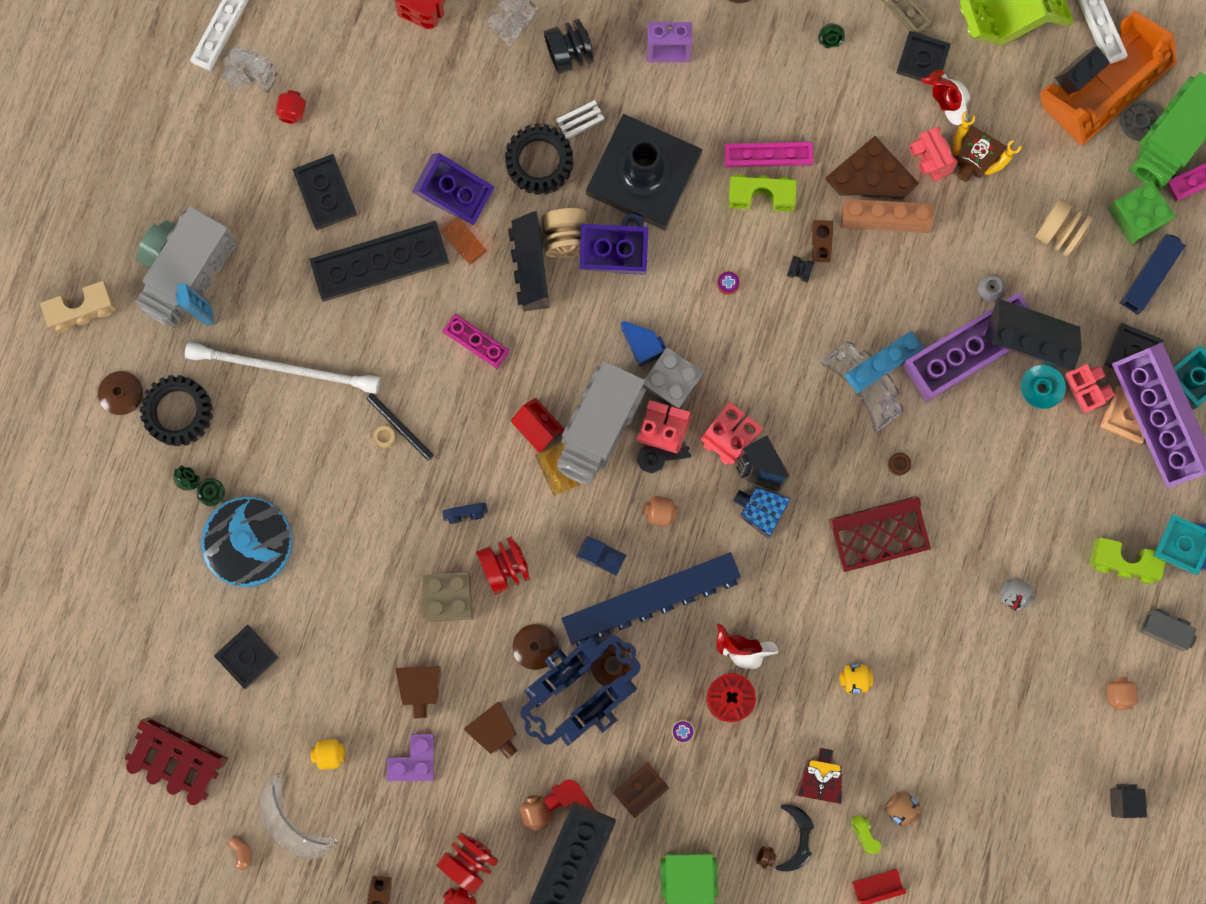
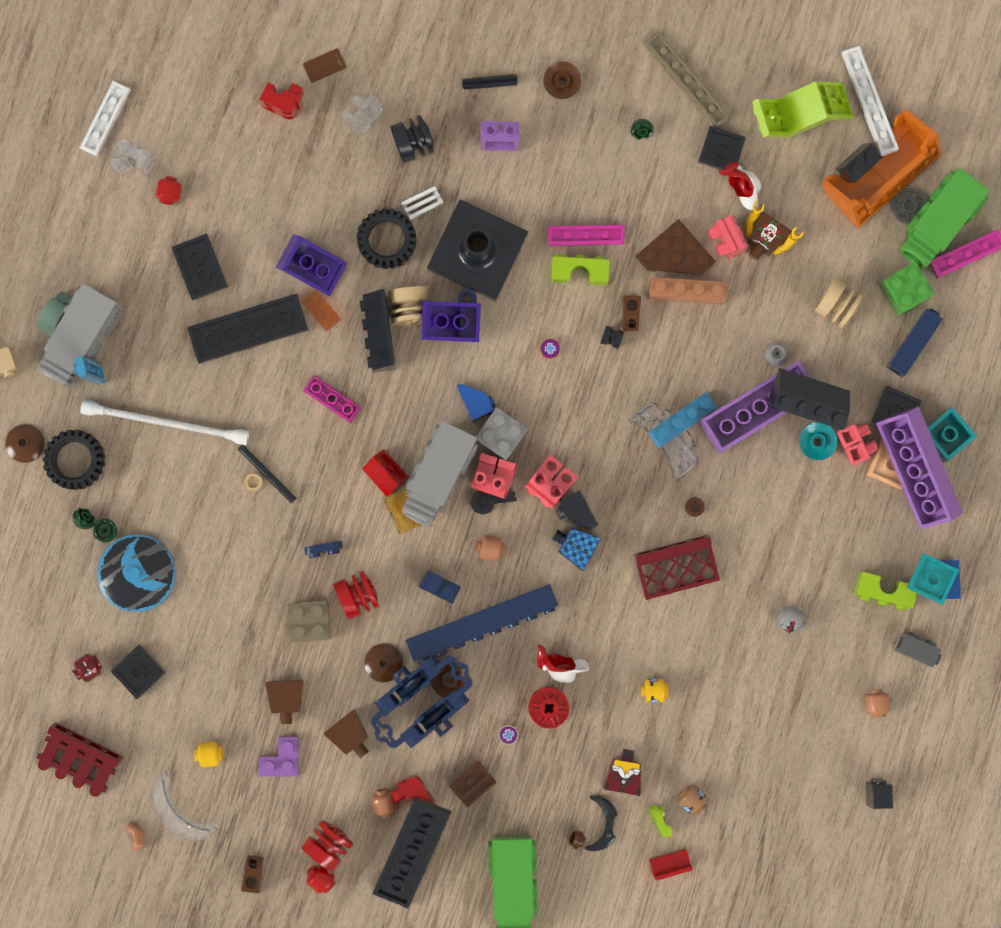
camera: 10 degrees left, 5 degrees up
none -> dark red head [72,654,103,683]

